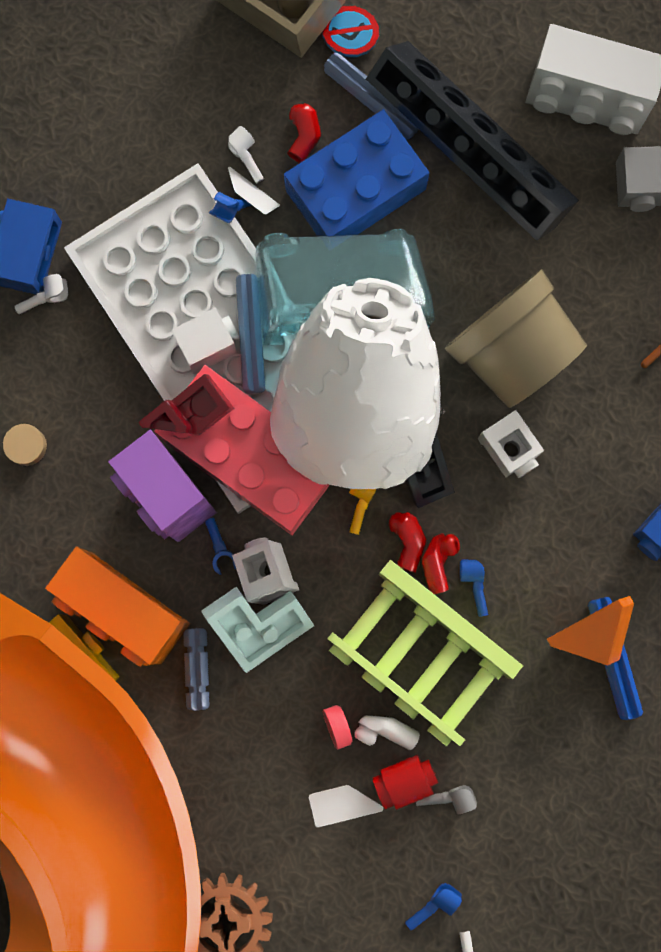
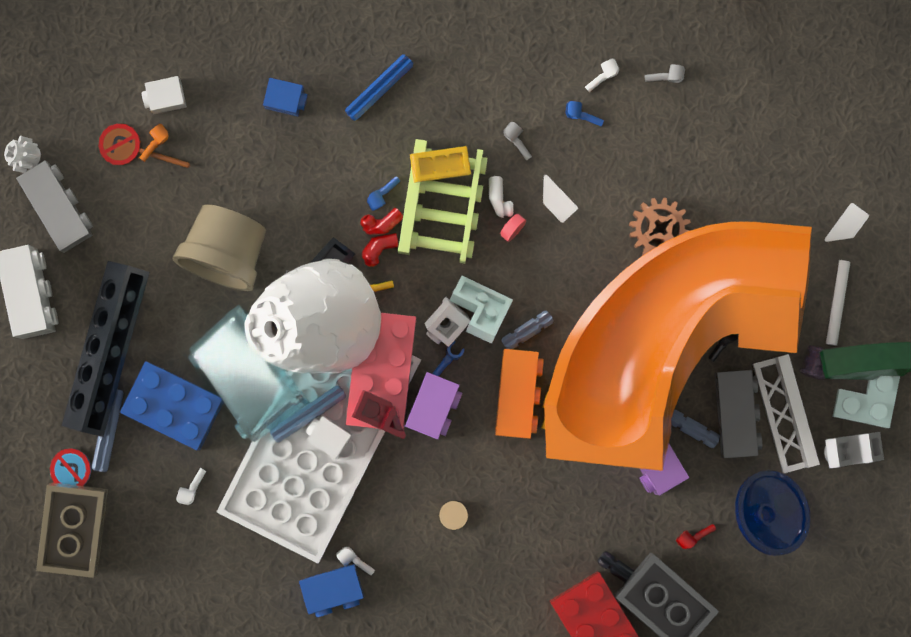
camera: 125 degrees left, 5 degrees up
blue hand [209,192,252,223] -> none
white sticker [228,167,280,215] -> none
red arm [287,103,321,163] -> none
red brick [372,754,438,810] -> none
white brick [478,410,544,478] -> none
orange slope [547,596,634,666] -> none
none -> yellow plate [410,146,471,183]

